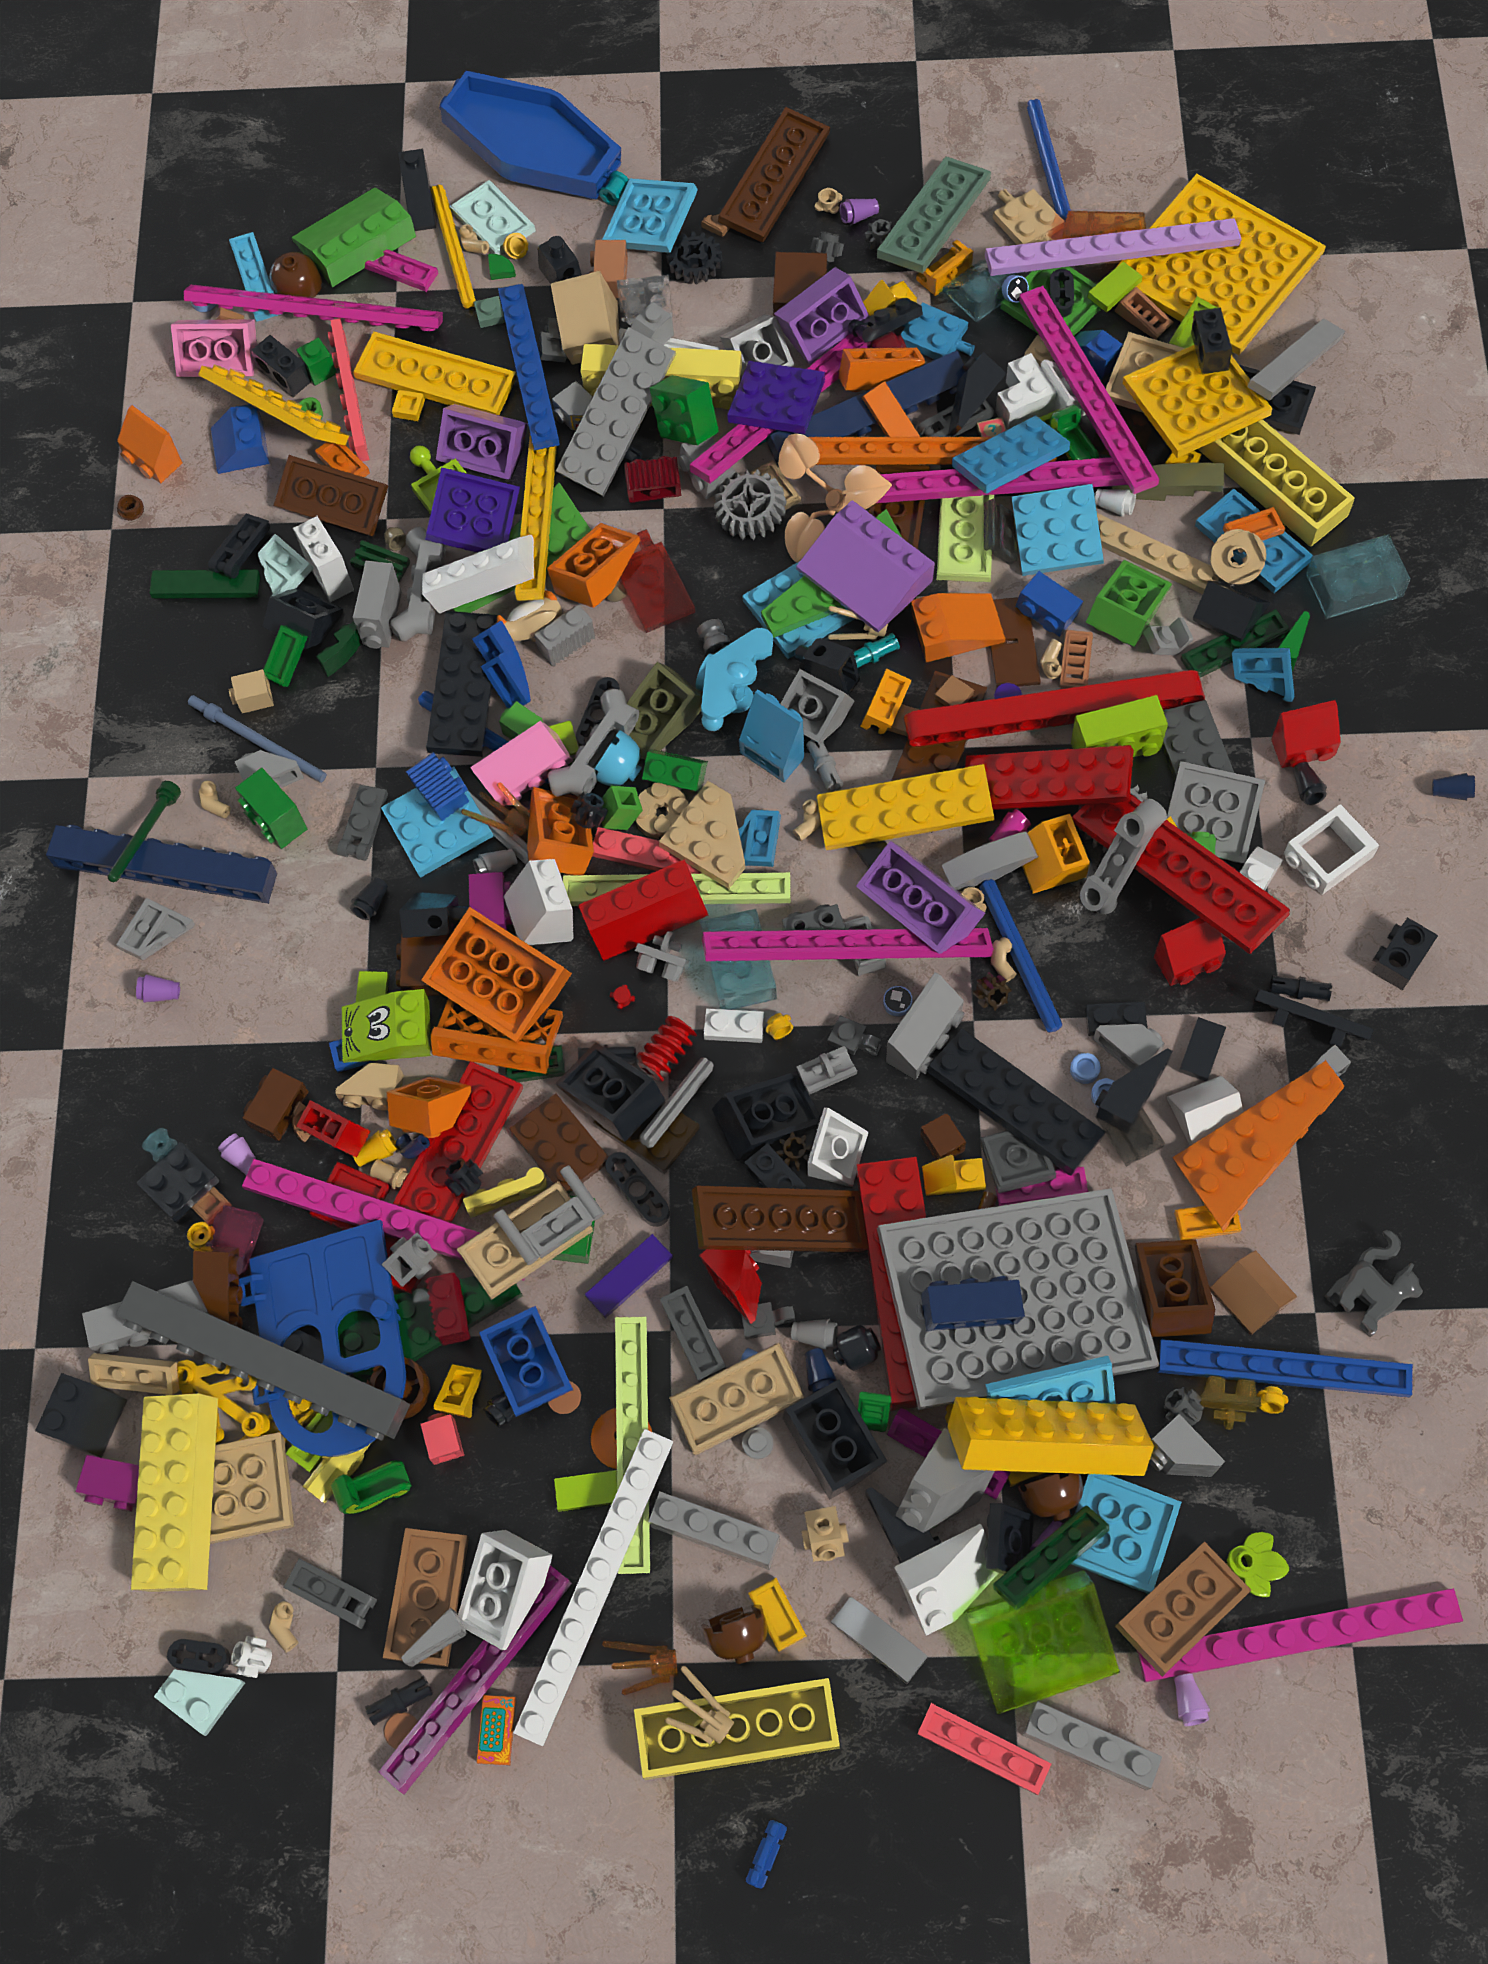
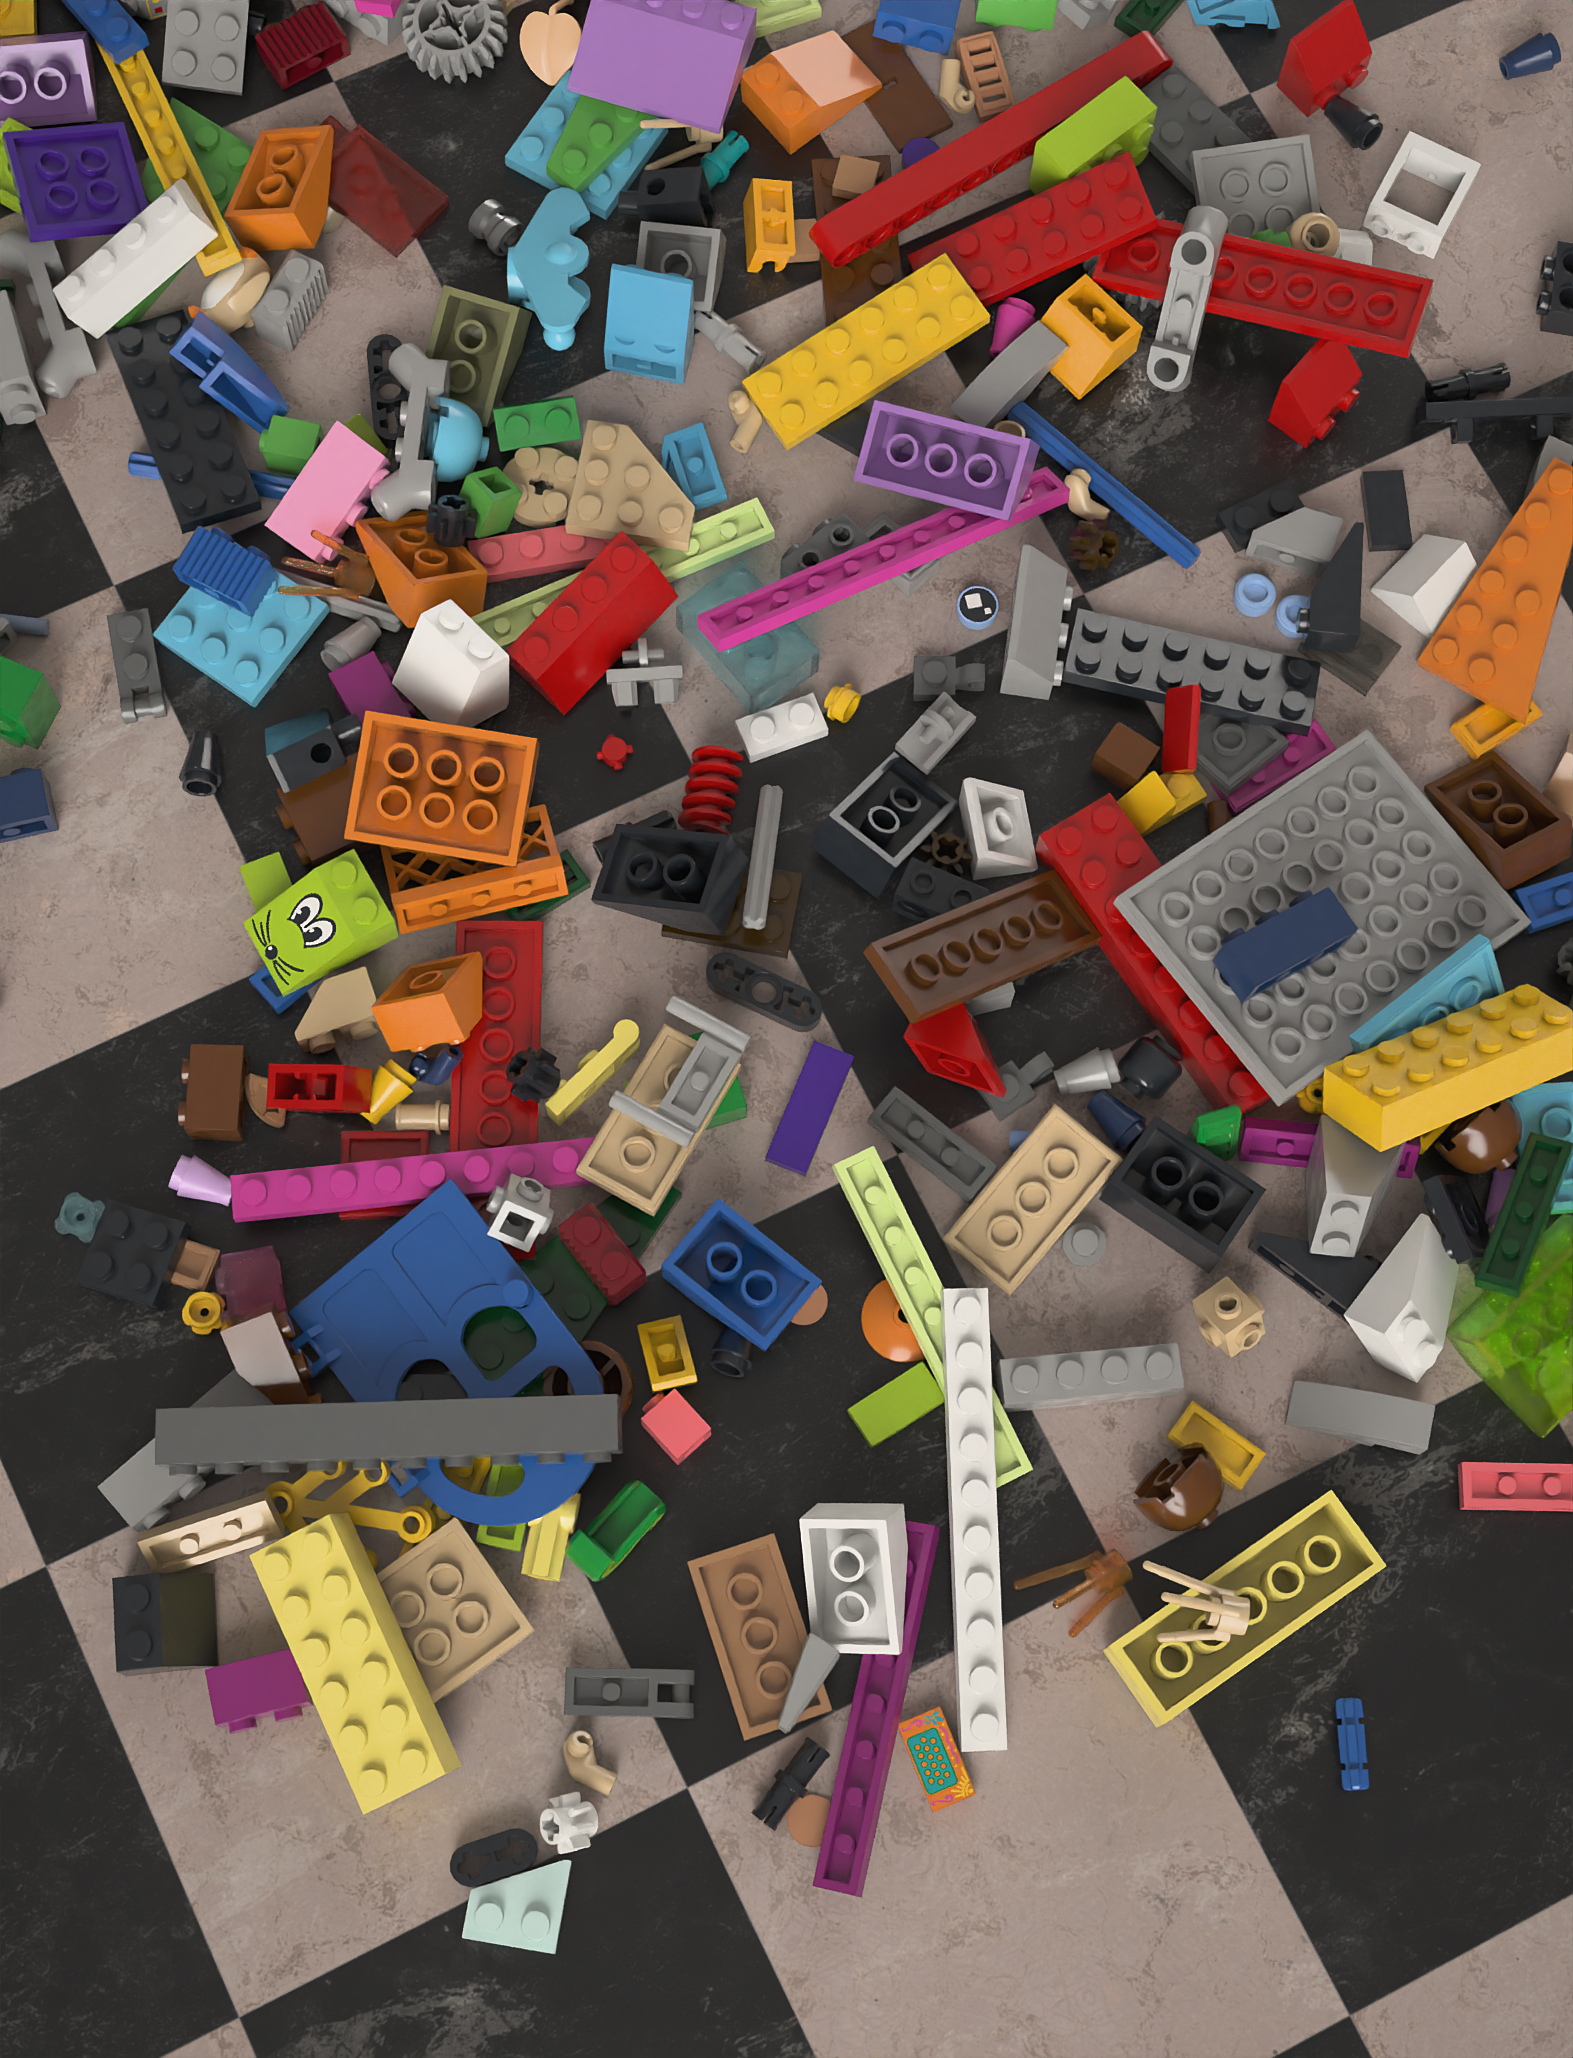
camera: 35 degrees left, 5 degrees up
reddish brown plate [509,1093,608,1194] -> none
none -> red slope [1161,684,1201,775]
none -> tan head [1286,212,1340,257]

